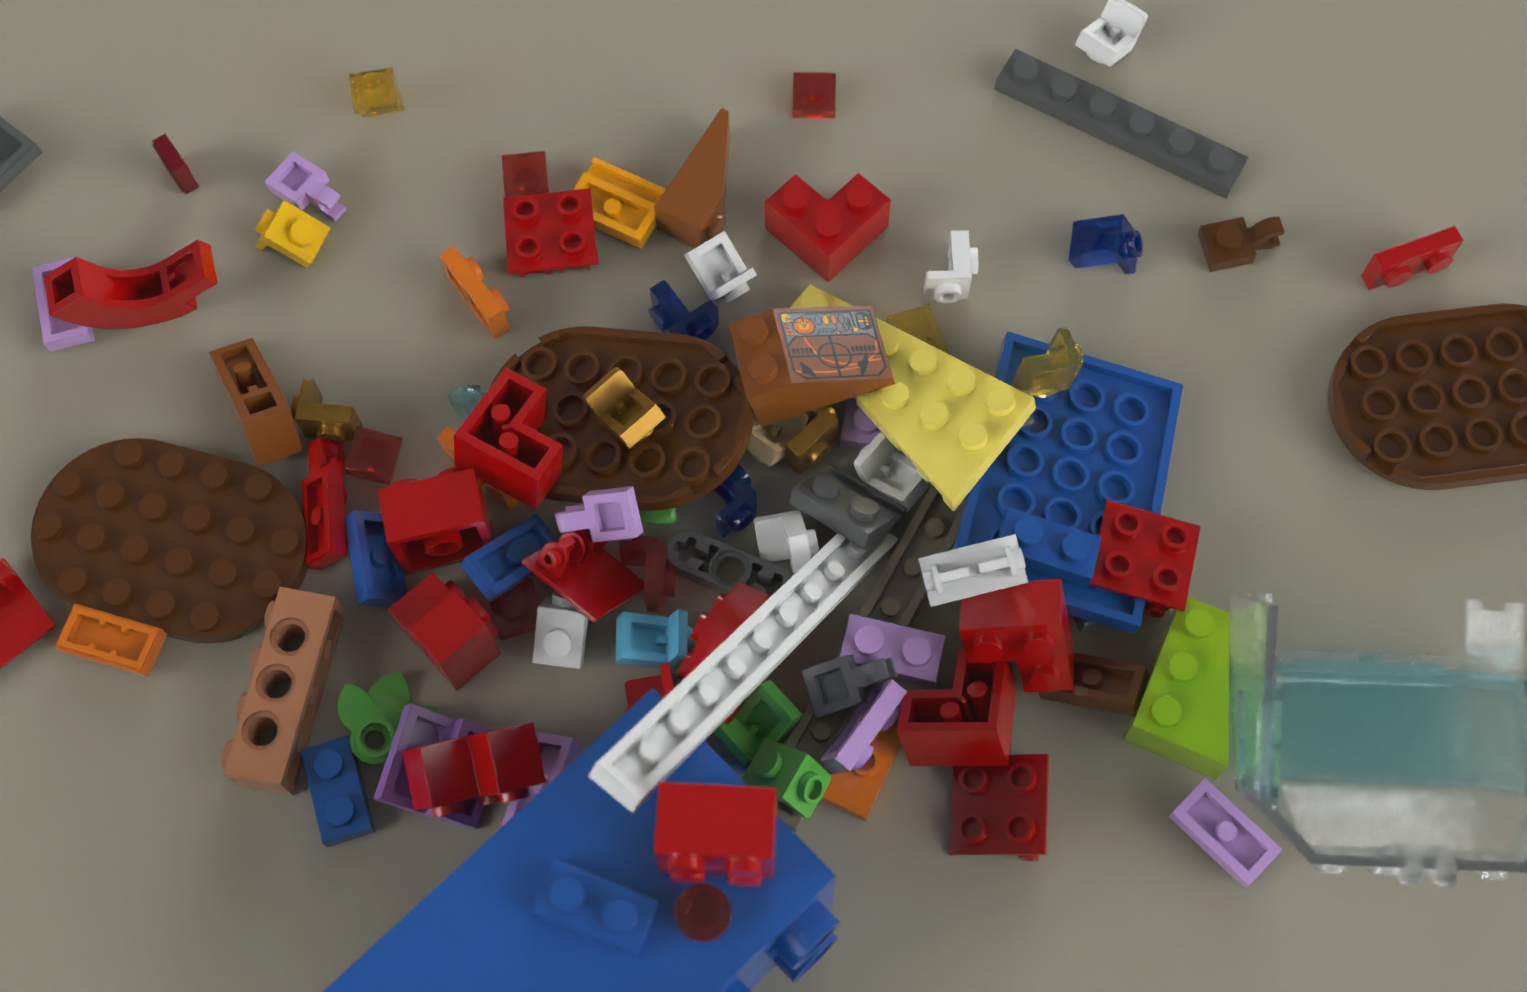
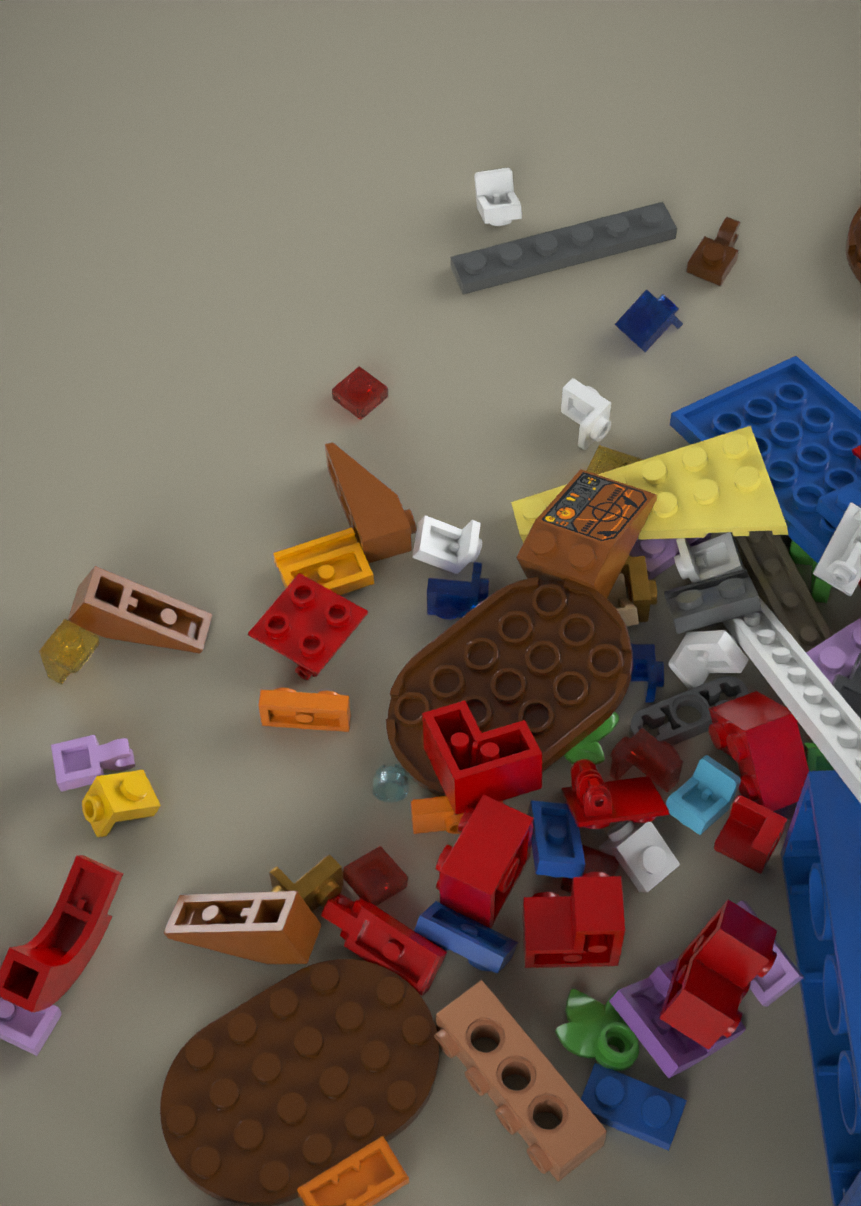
camera: 50 degrees left, 10 degrees down
clear red plate [502,151,550,197] -> none
lavender plate [555,486,644,542] -> none
pearl gold bracket [583,367,666,448] -> none
red brick [764,173,891,282] -> none
clear yellow bracket [1012,327,1083,398] -> none
red plate [1361,226,1464,290] -> none
none -> dark orange slope [67,566,213,654]

